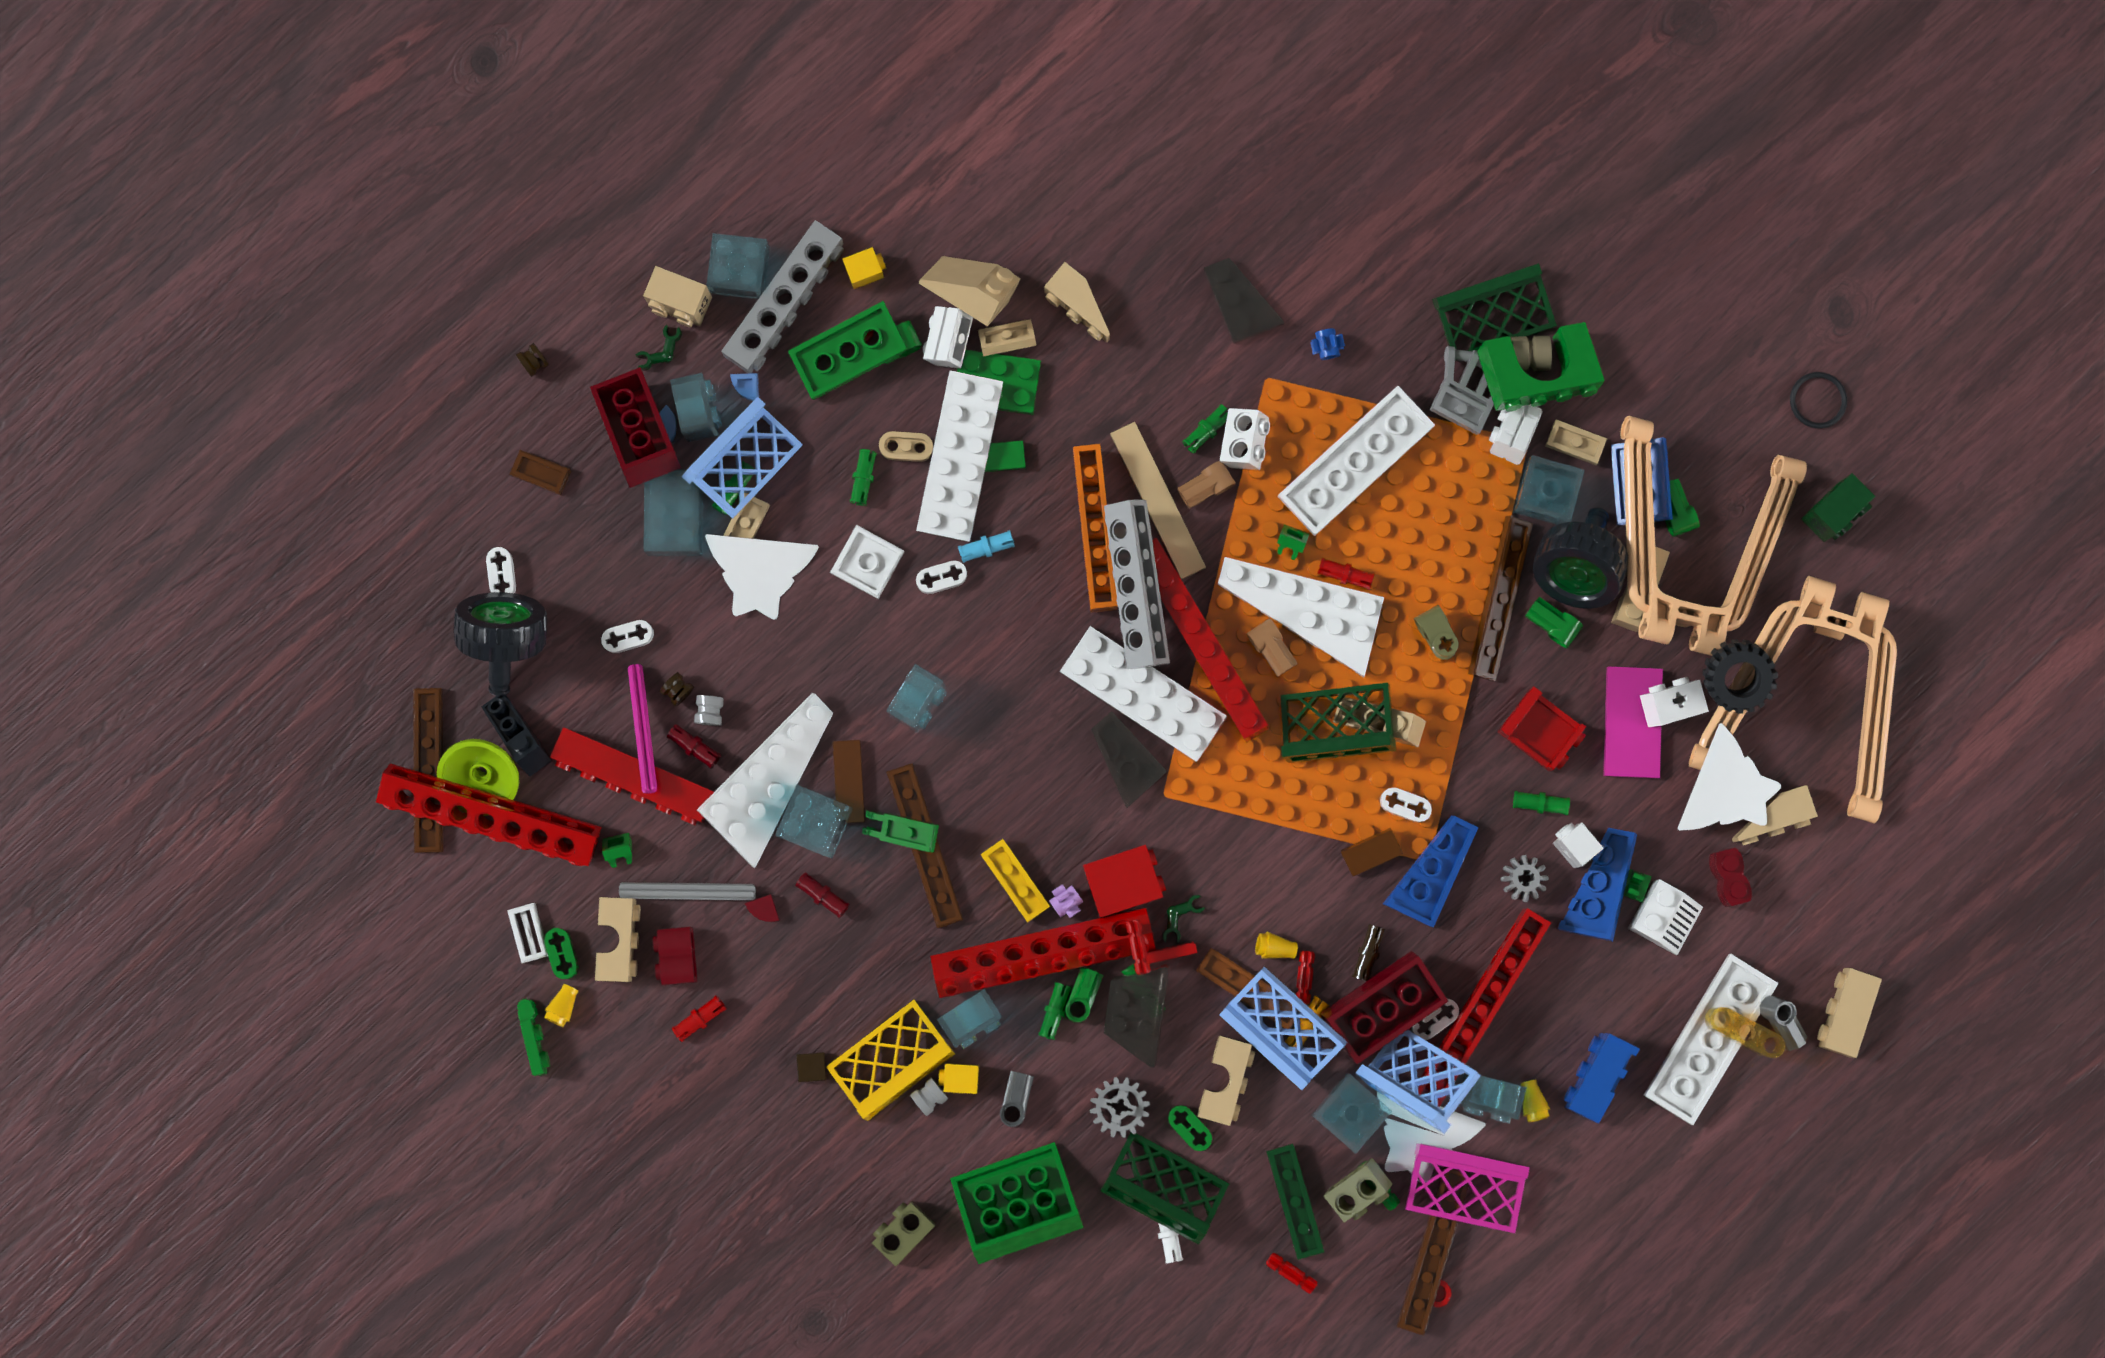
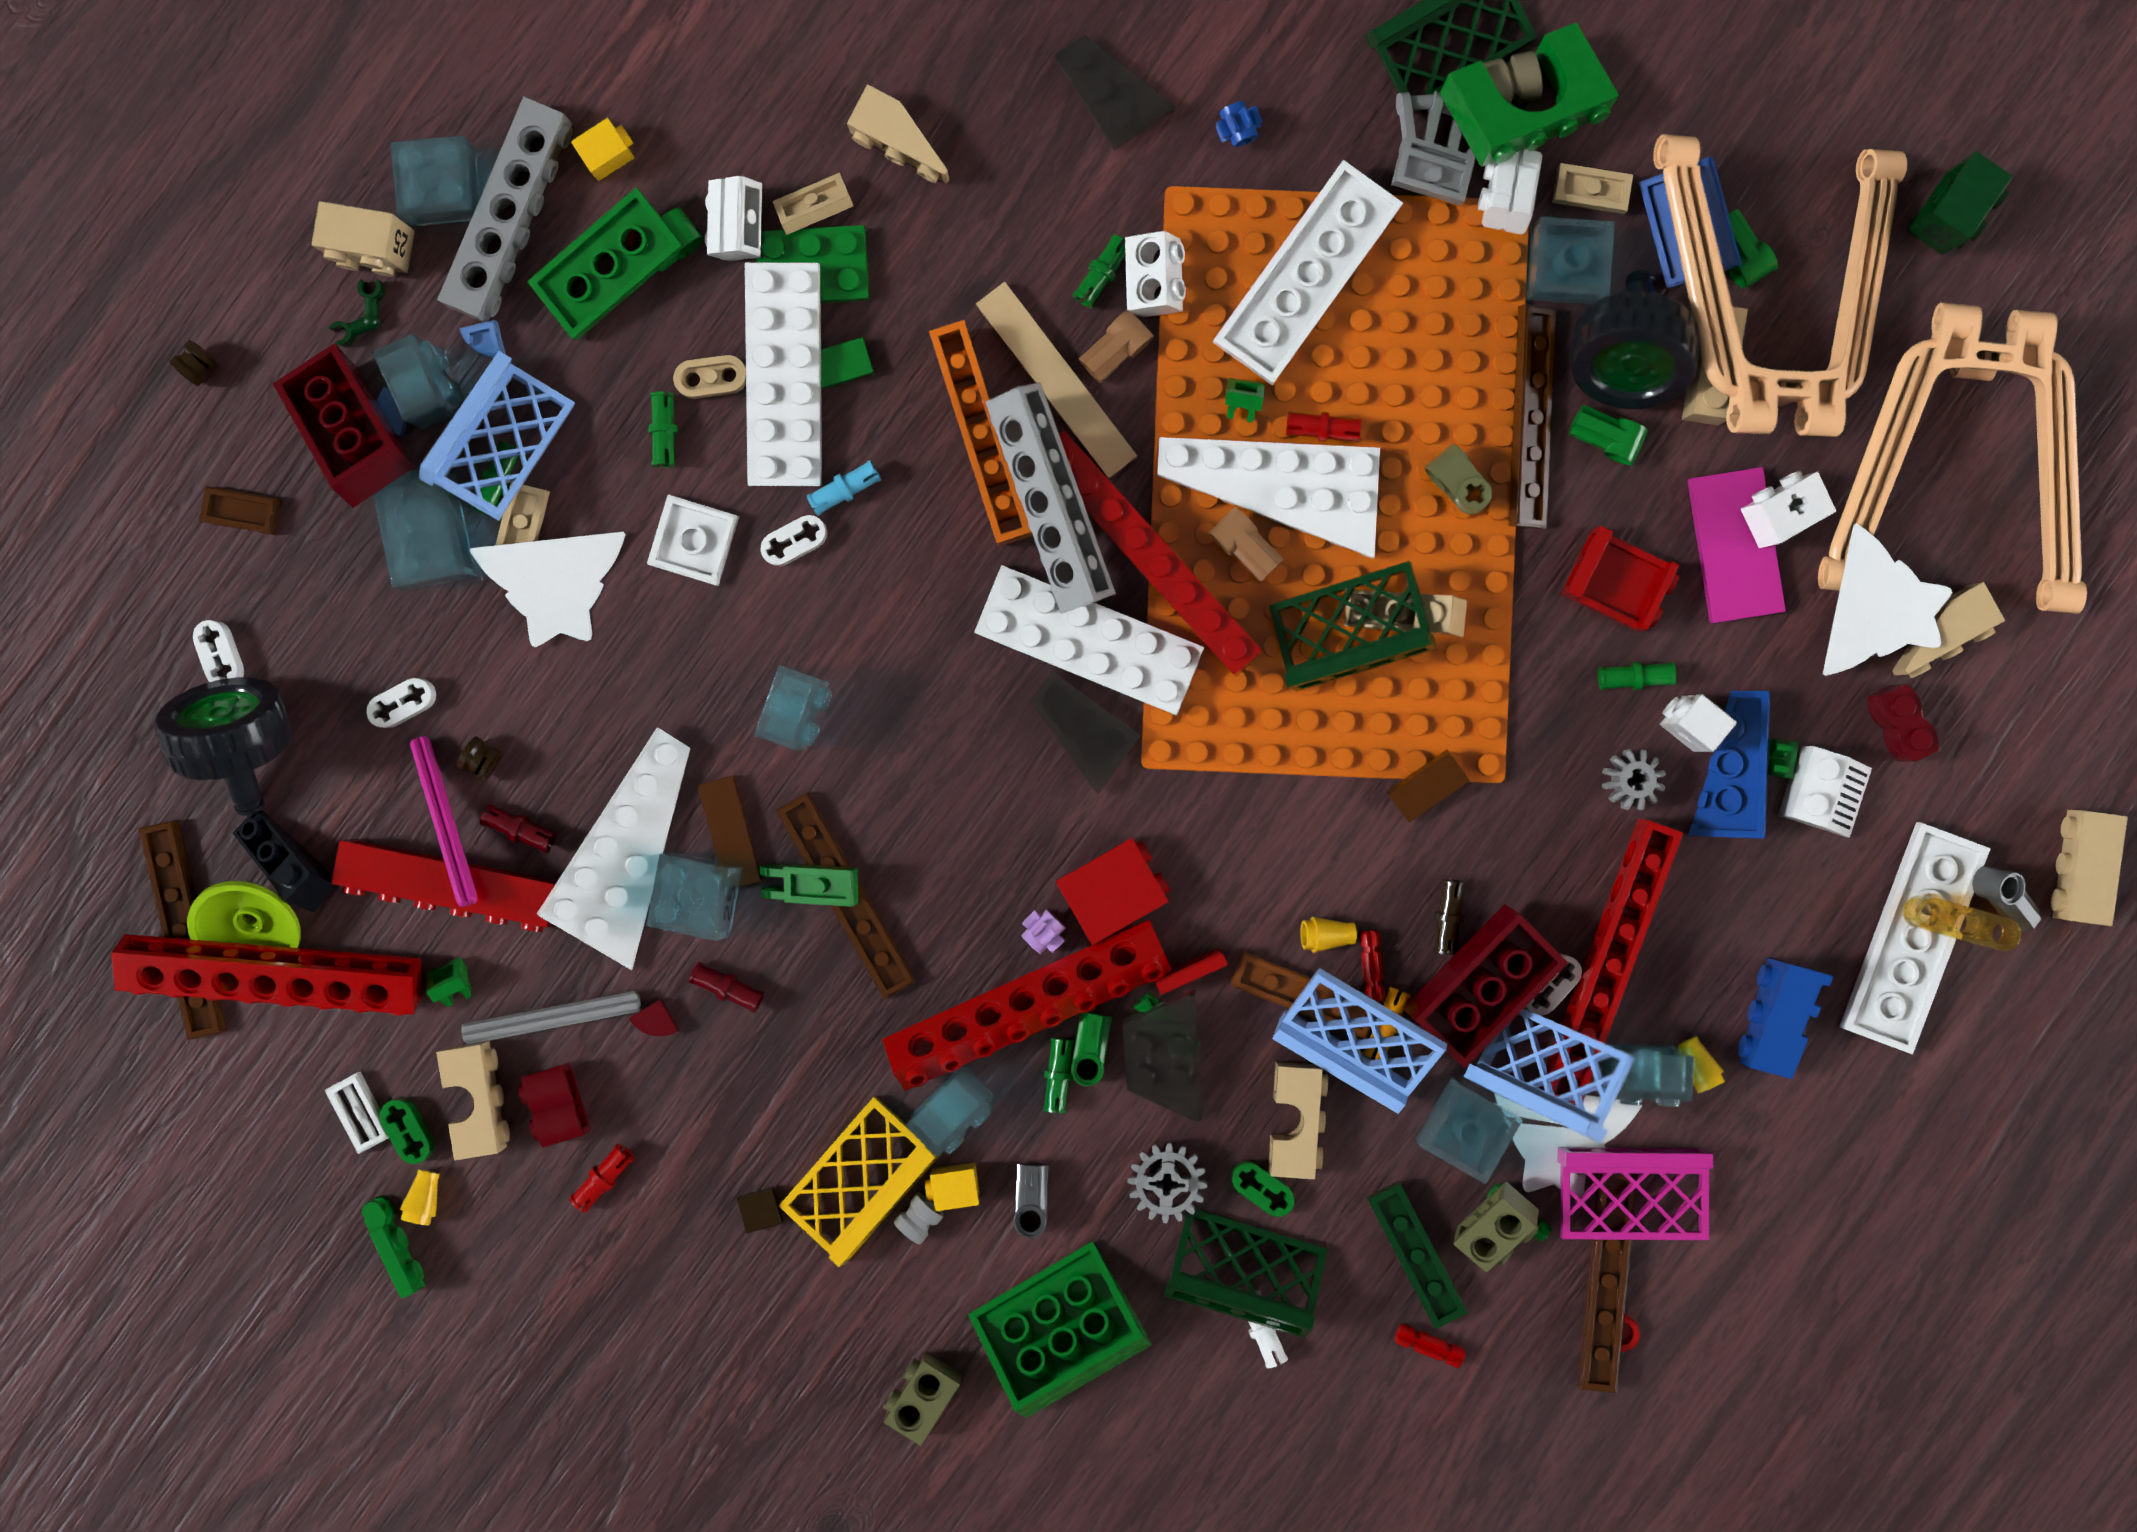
camera: 15 degrees left, 5 degrees up
light grey wheel [694,695,724,726] -> none
tan slope [919,256,1021,326] -> none
yellow plate [980,839,1050,922] -> none
red axle [1126,919,1151,975] -> none
dark green arm [1162,895,1205,943] -> none
white beam [1380,788,1432,823] -> none
blue wing [1383,816,1478,928] -> none
black tyre [1702,639,1778,714] -> none
black tyre [1790,372,1847,428] -> none

